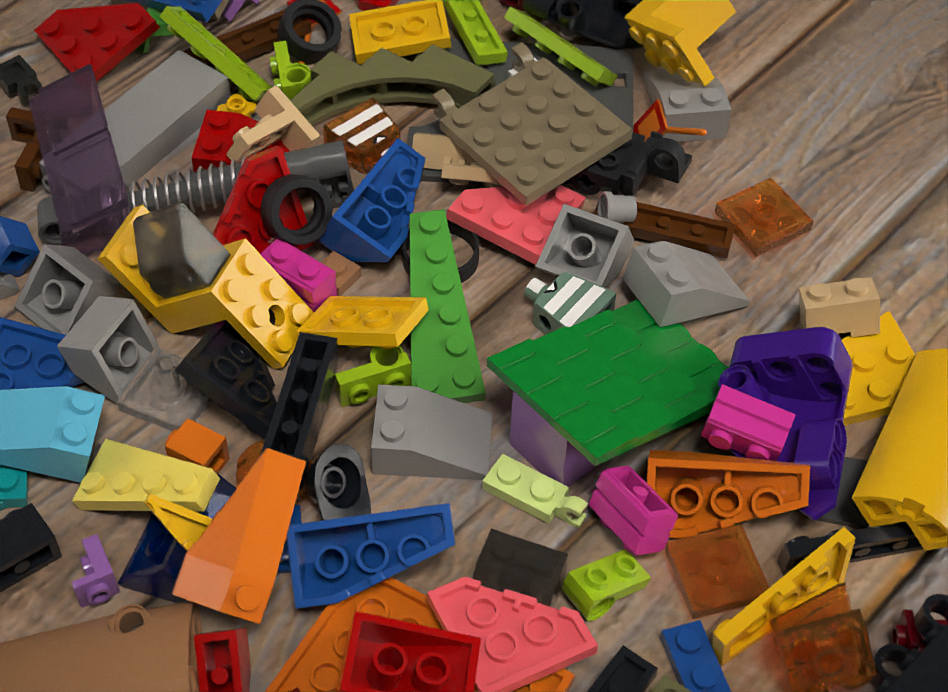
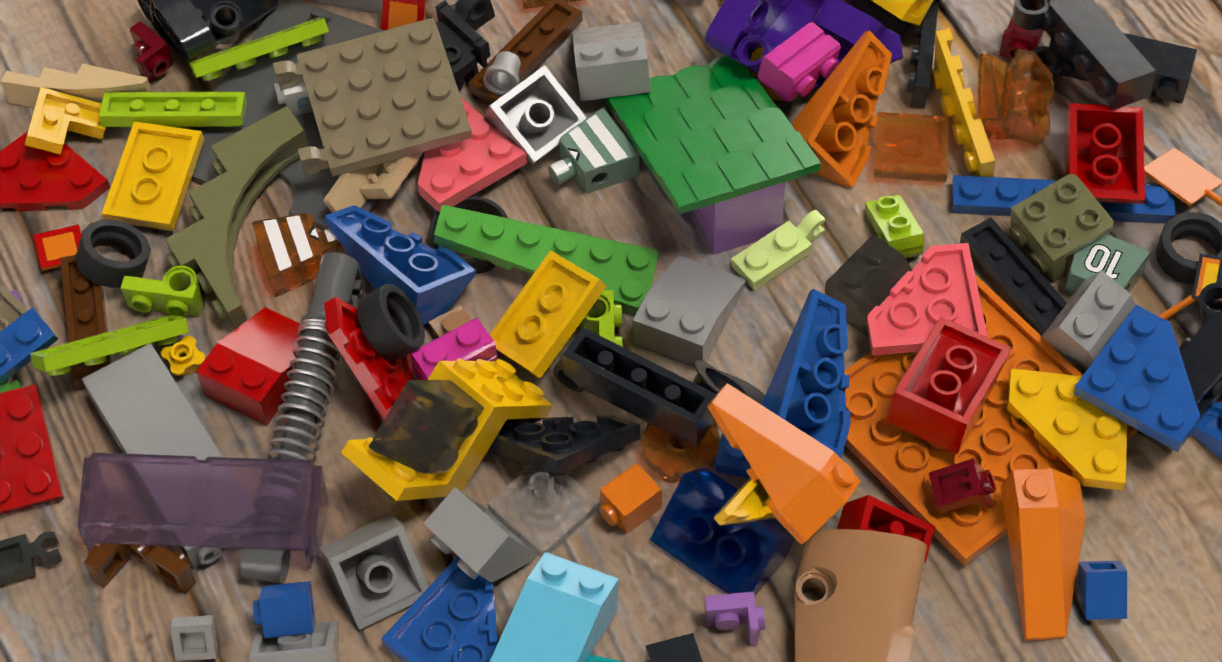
camera: 65 degrees left, 5 degrees up
light yellow wing [72,439,220,512] -> none
tan bracket [226,85,320,163] -> none
dark pink brick [588,466,678,556] -> none

